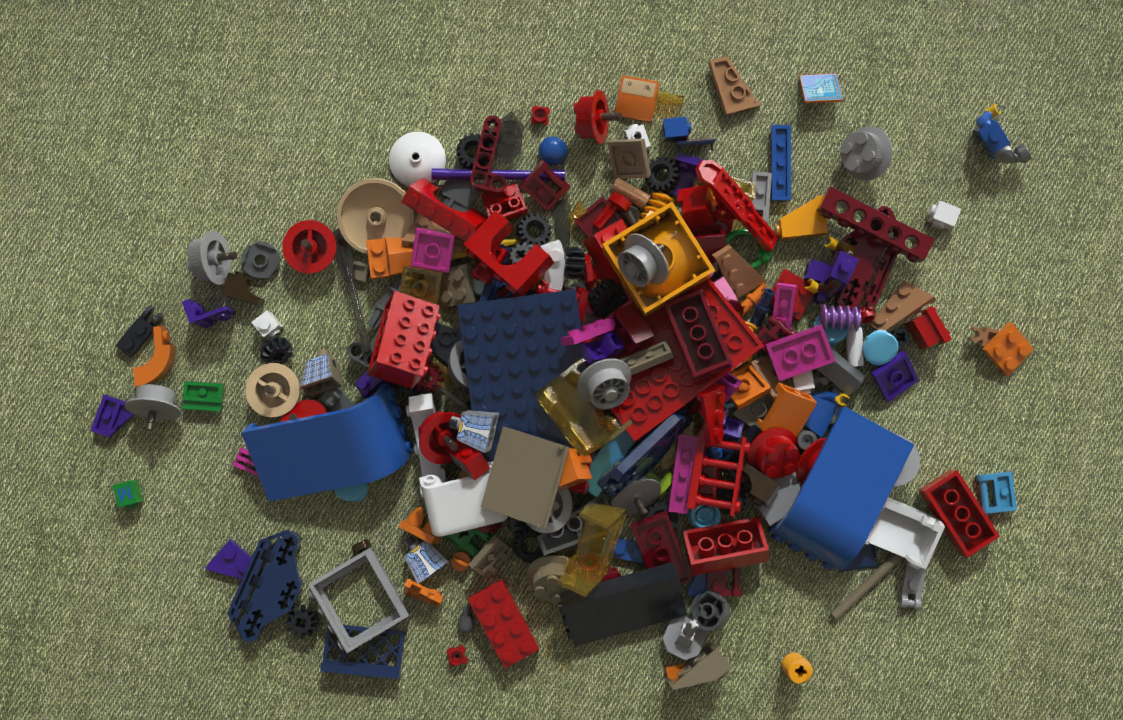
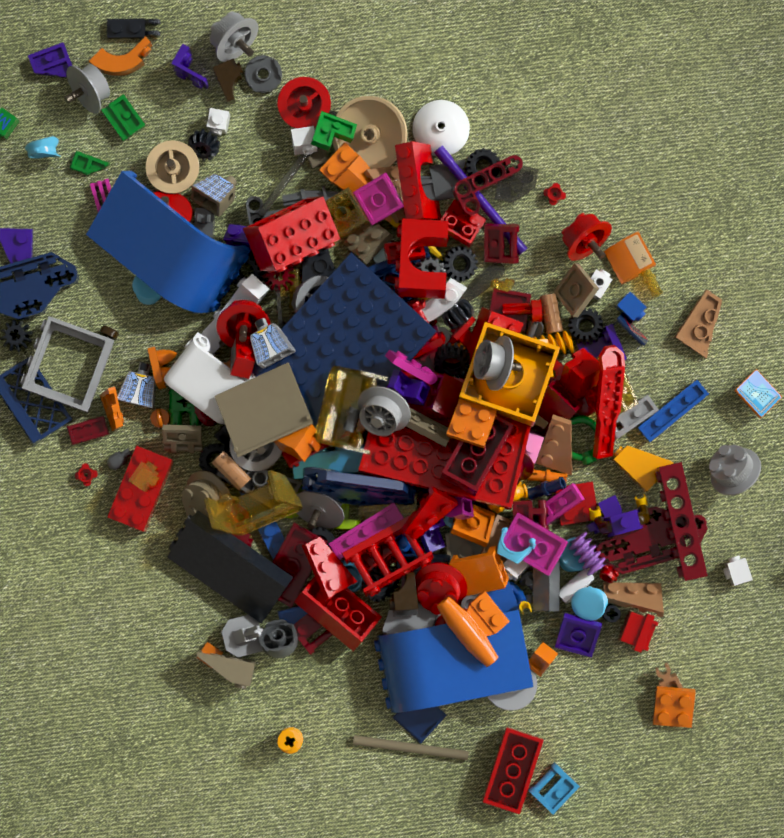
camera: 55 degrees right, 0 degrees up
blue hair [538,136,569,166] -> none
white windscreen [863,497,945,569] -> none
light grey plate [899,560,926,611] -> none
none -> medium azure piece [25,136,61,158]
none -> dark red plate [67,416,110,445]
none -> green tile [70,151,110,176]
none -> clear yellow brick [129,461,160,492]
none -> medium nougat axle [212,451,251,490]
none -> white brick [291,126,317,155]
none -> wing [302,537,357,598]
none -> green plate [311,111,357,151]
none -> dark grey pin [342,407,361,433]
none -> orange plate [437,591,510,667]
none -> orange plate [446,398,497,448]
none -> medium azure helmet [497,527,536,564]
none -> orange brick [529,642,558,677]

